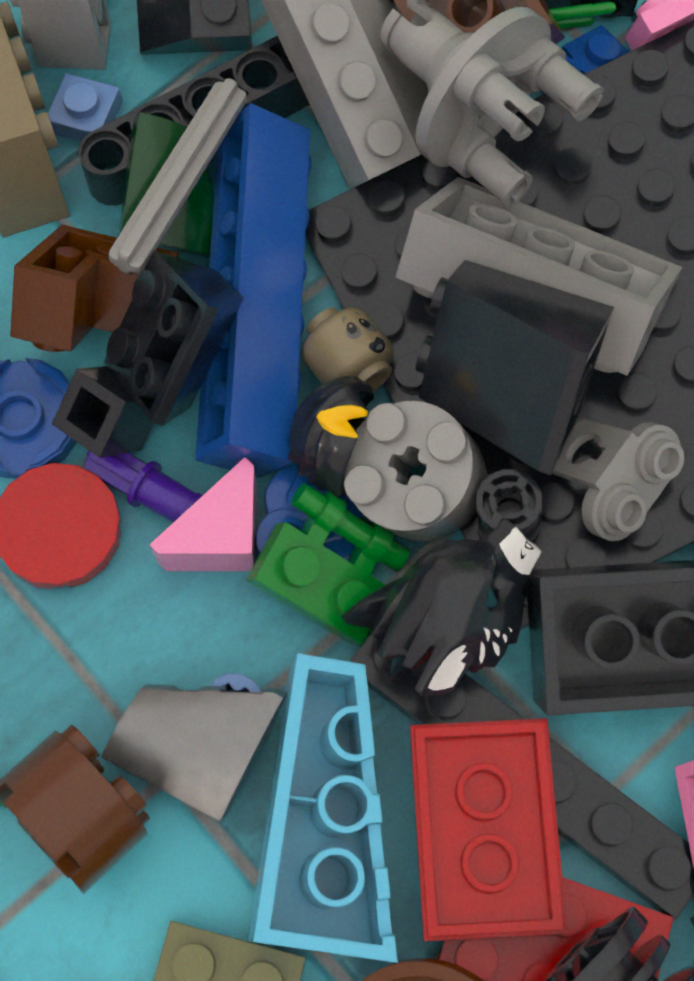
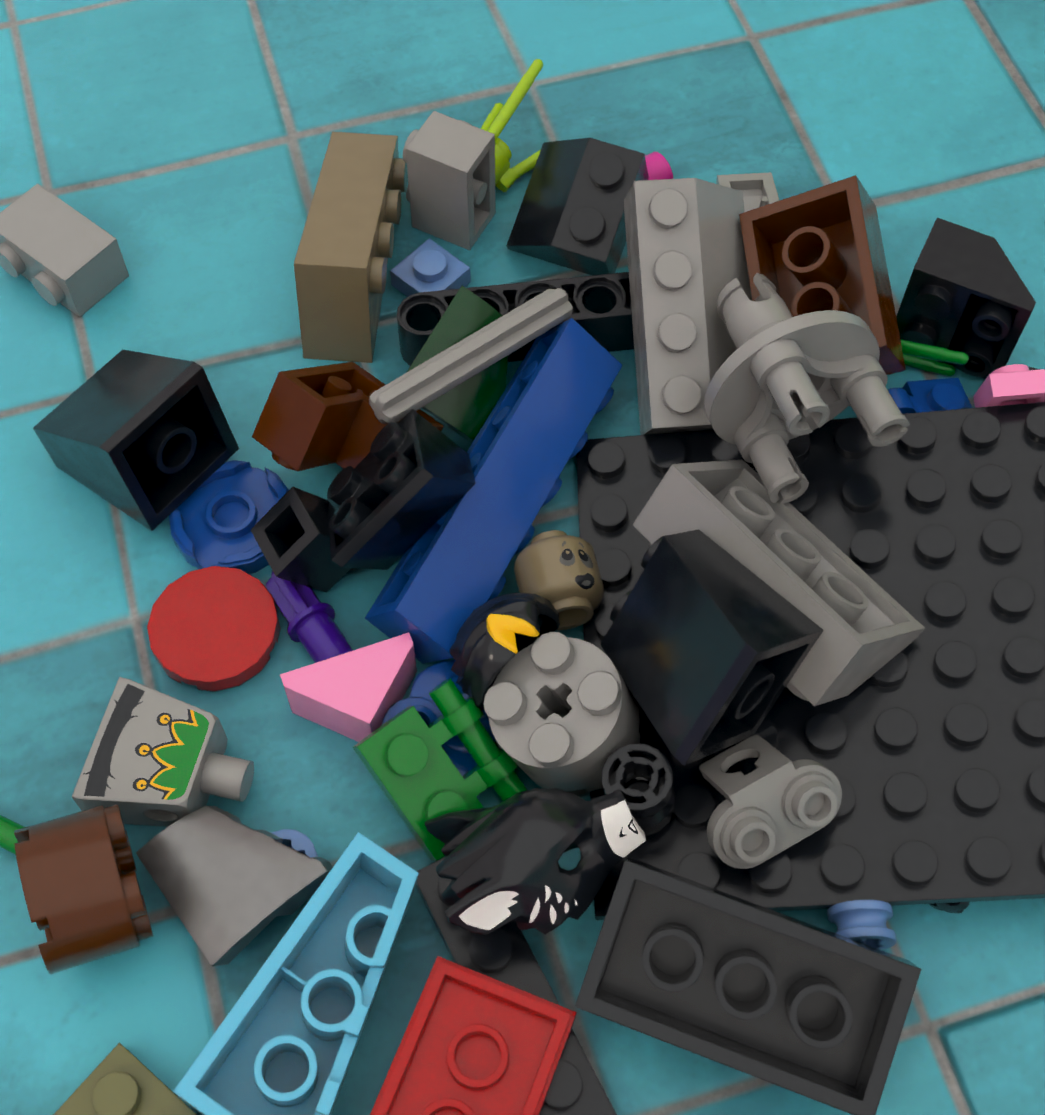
camera: 25 degrees right, 10 degrees down
none -> light grey torso [72,677,254,827]

